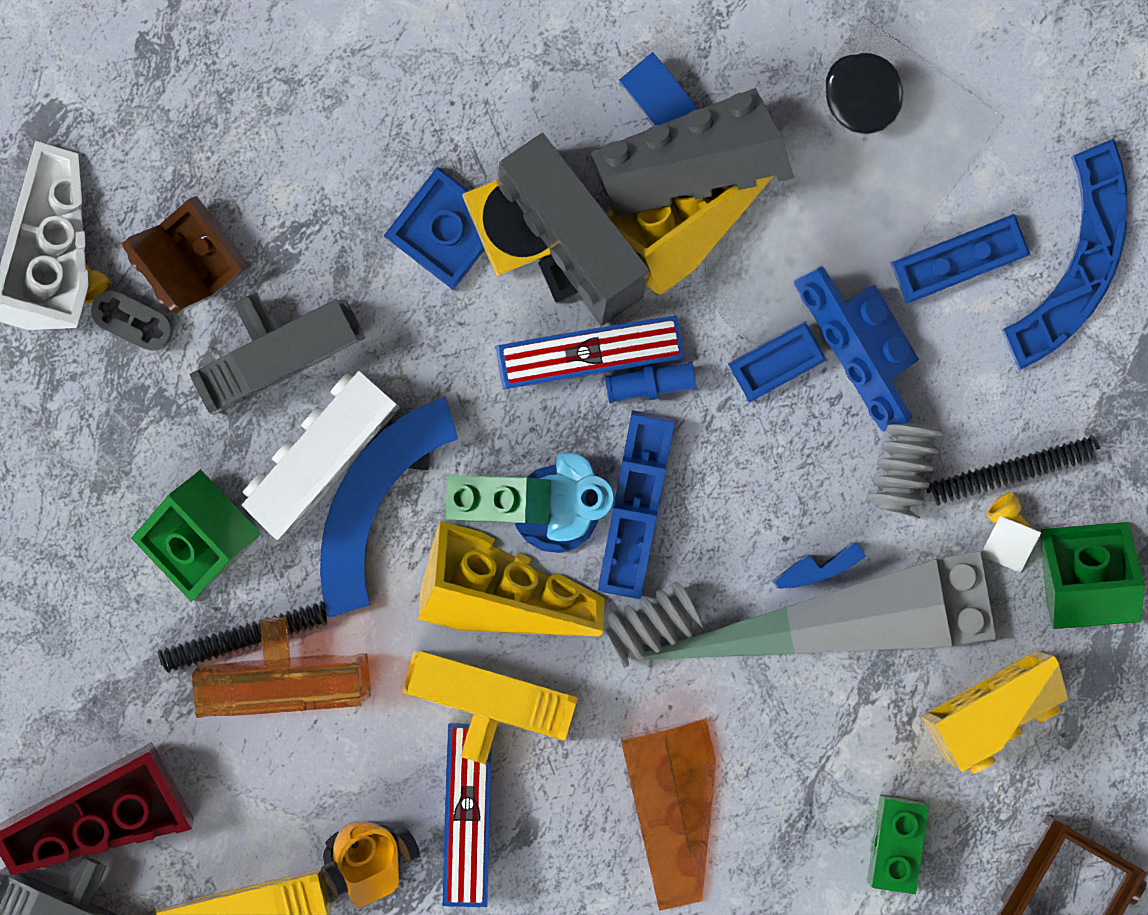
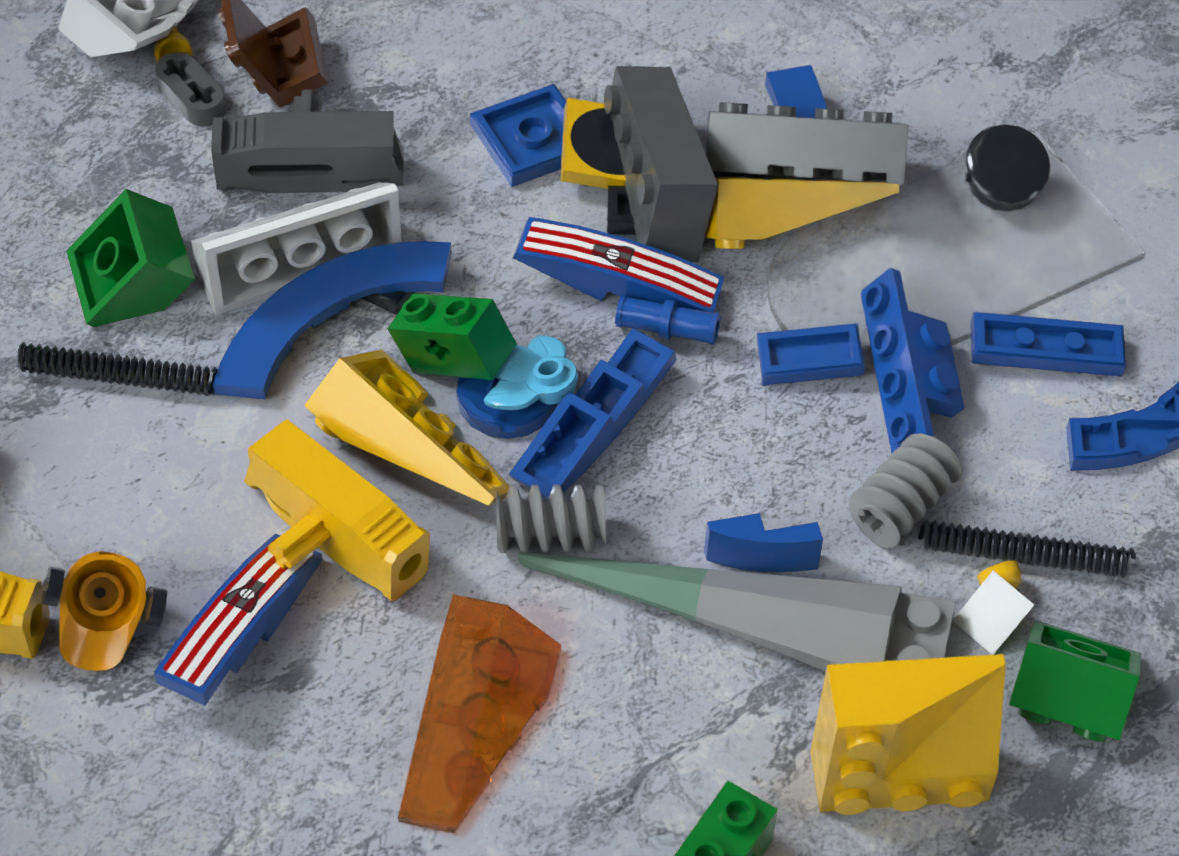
camera: 25 degrees right, 35 degrees down
clear orange piece [192,617,371,718] -> none

